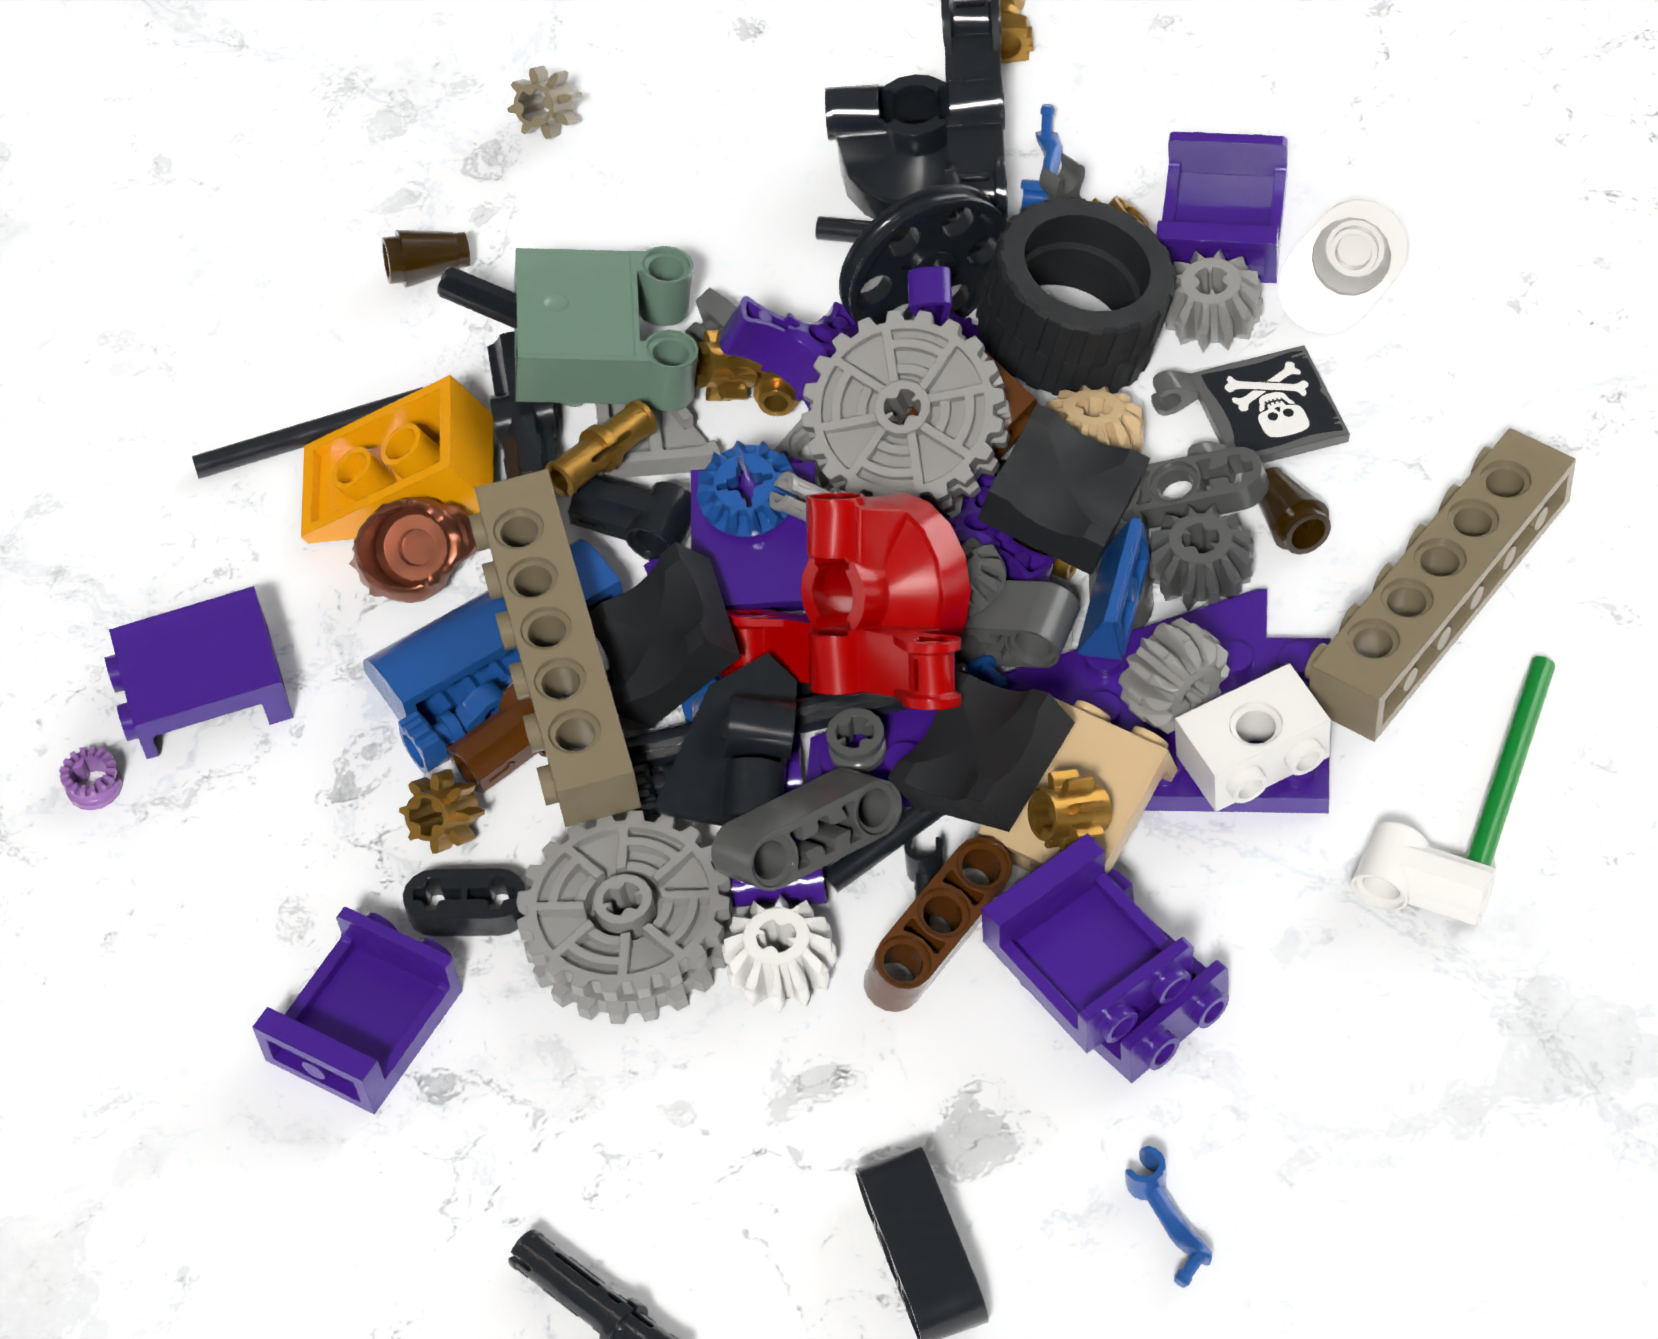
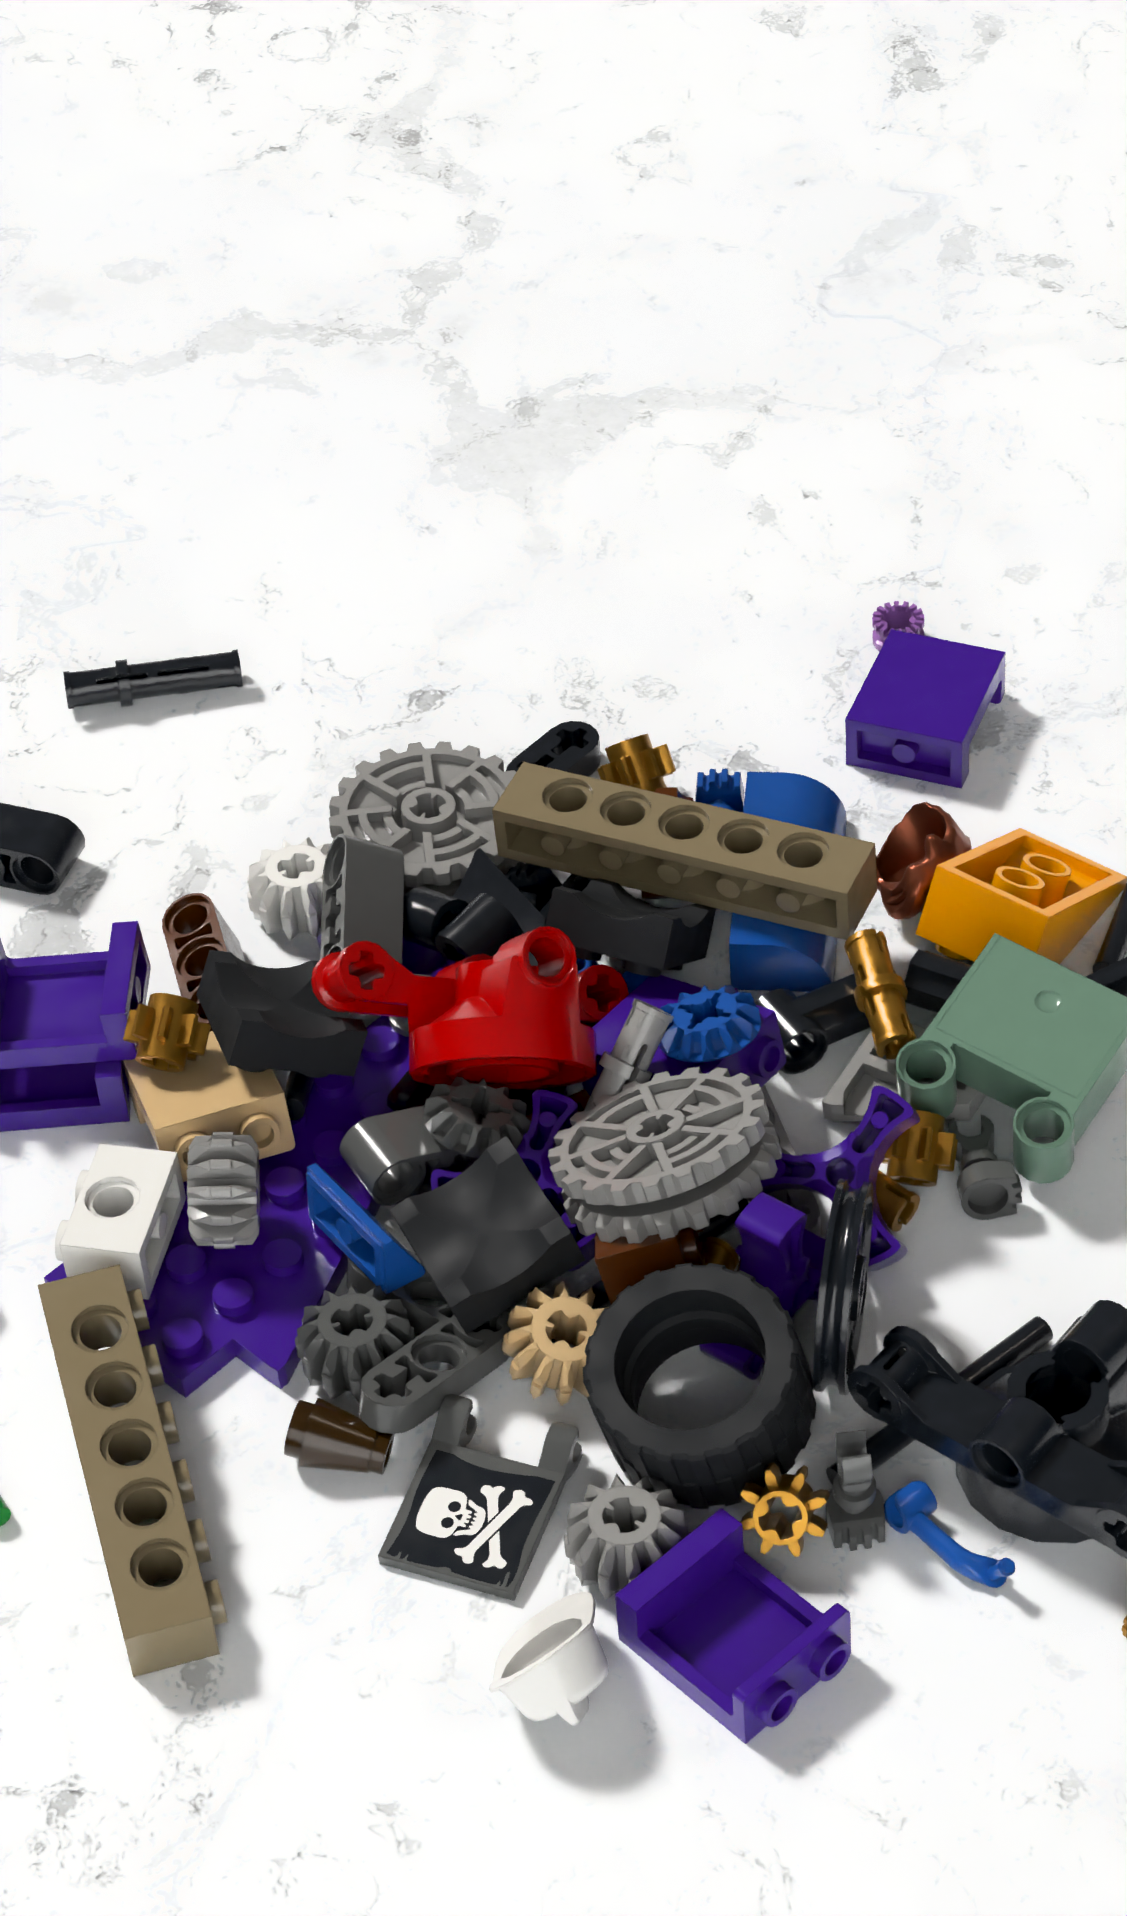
camera: 125 degrees right, 10 degrees down
dark purple panel [252,907,462,1115] -> none

